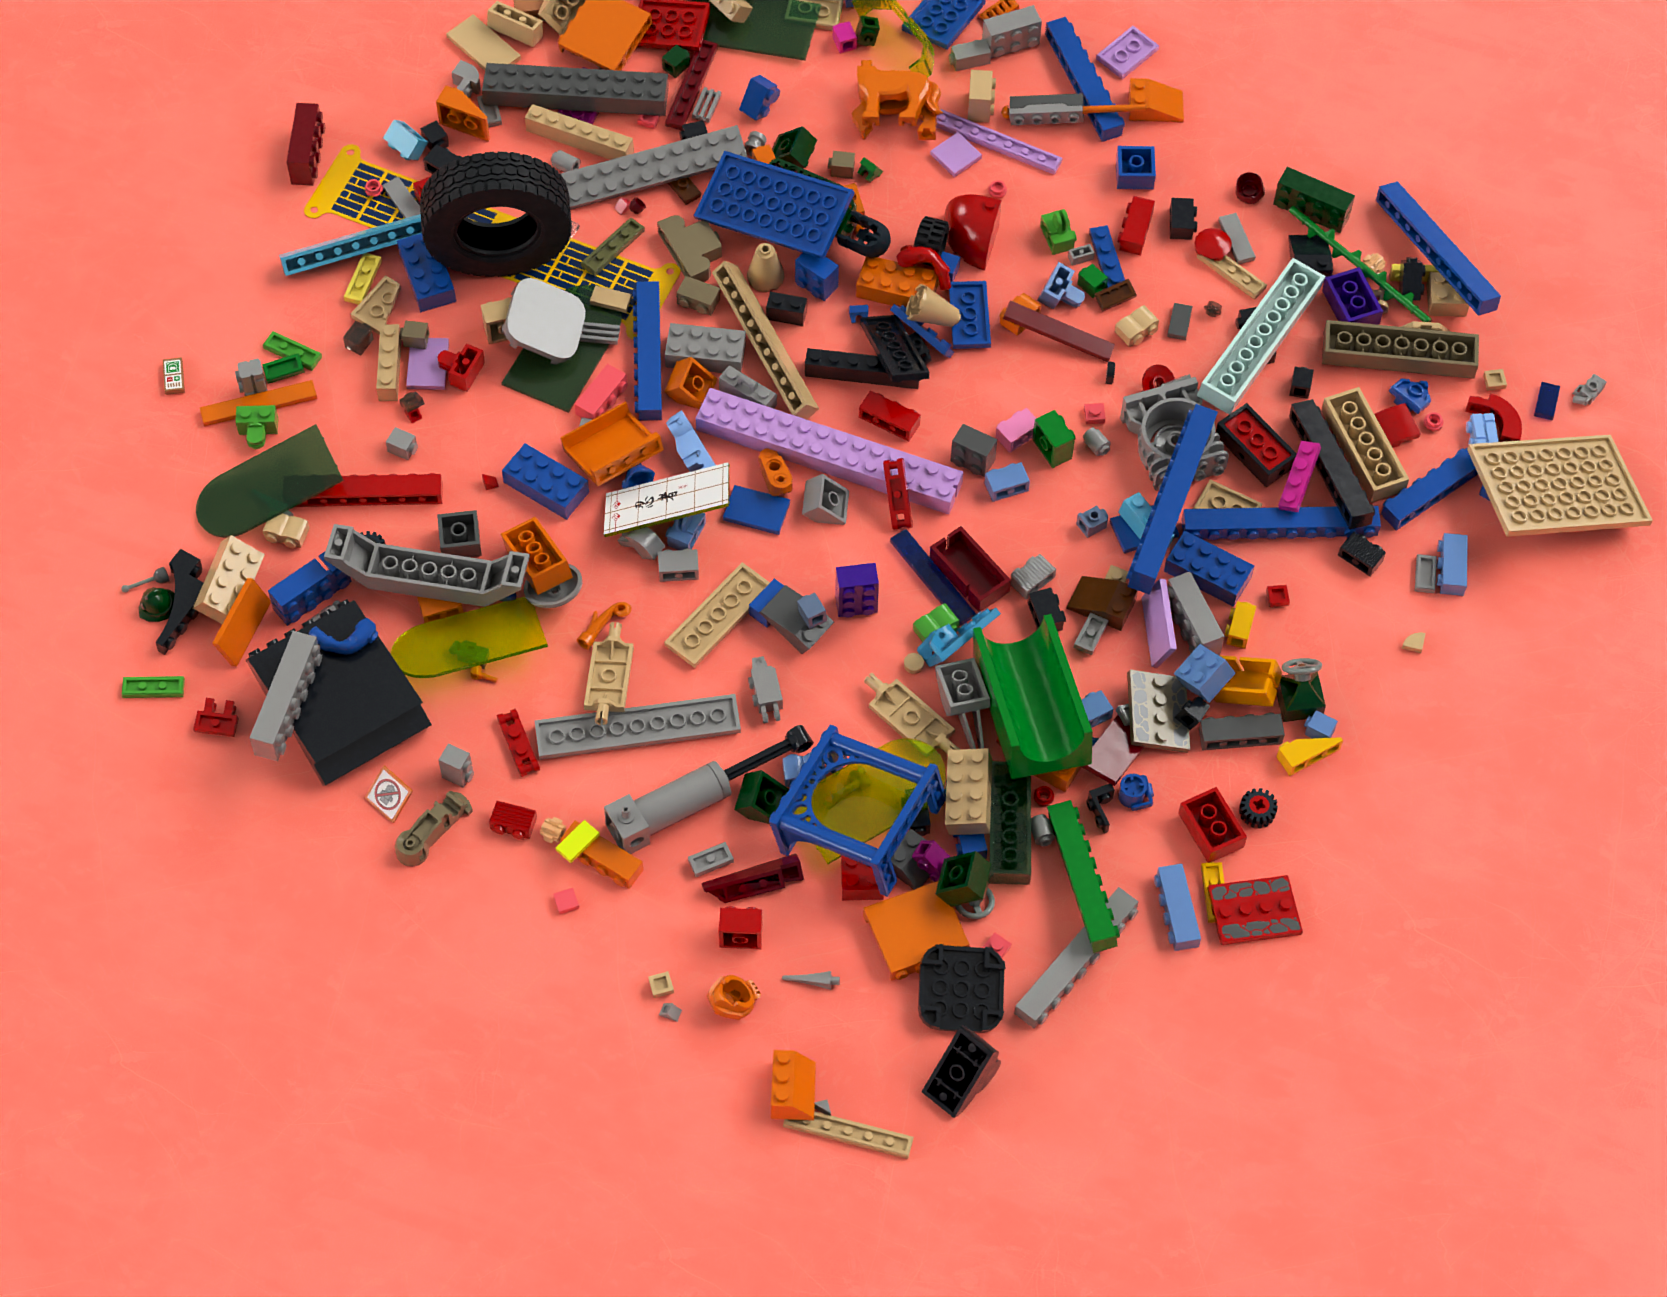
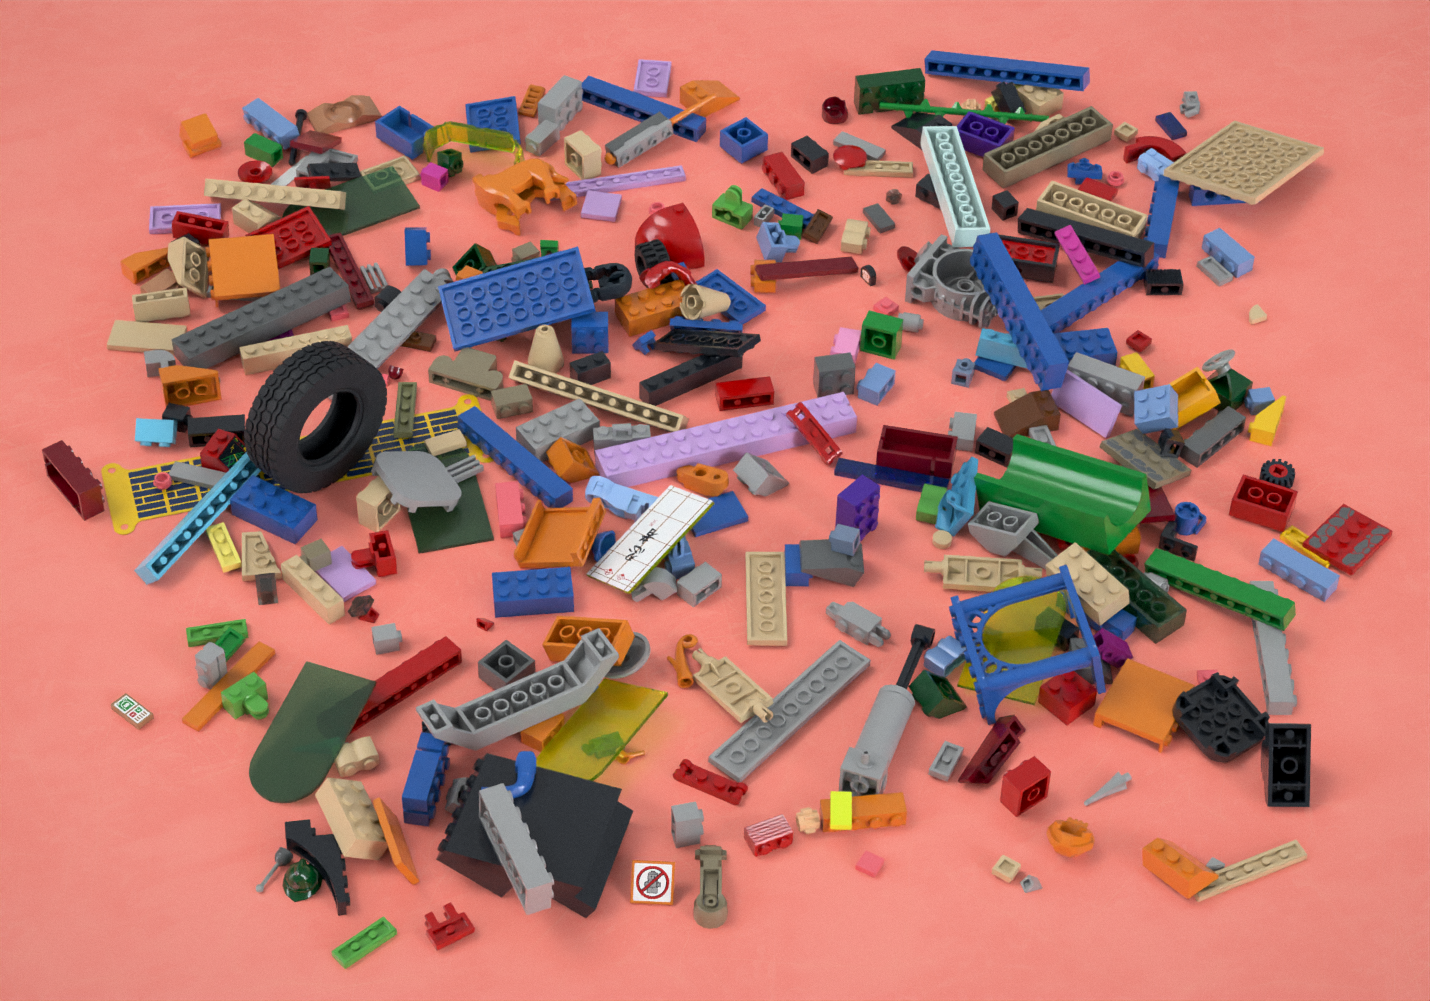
camera: 40 degrees left, 15 degrees down
dark green piece [936,851,995,919] -> none

